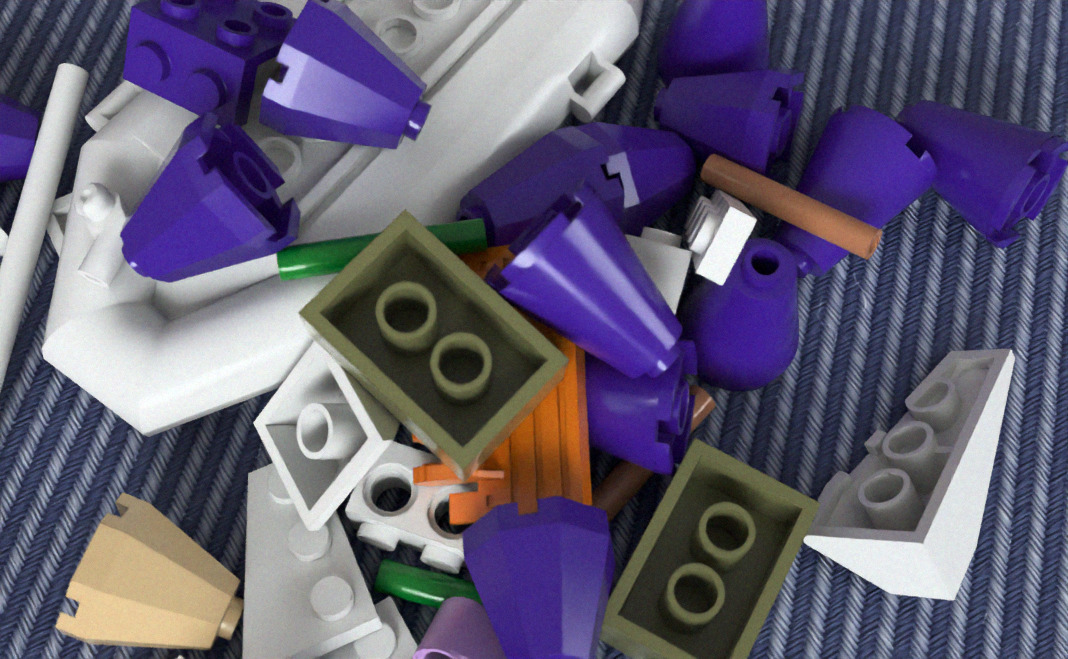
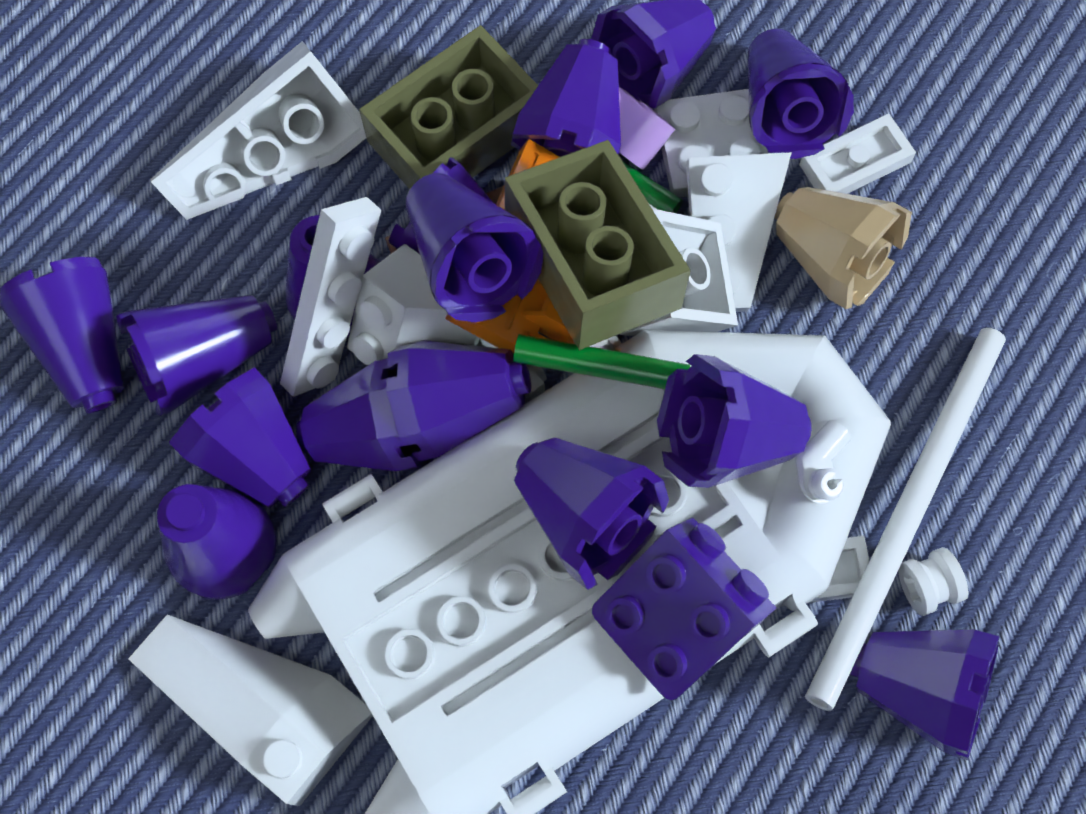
camera: 155 degrees left, 5 degrees up
nougat piece [700,153,882,260] -> none

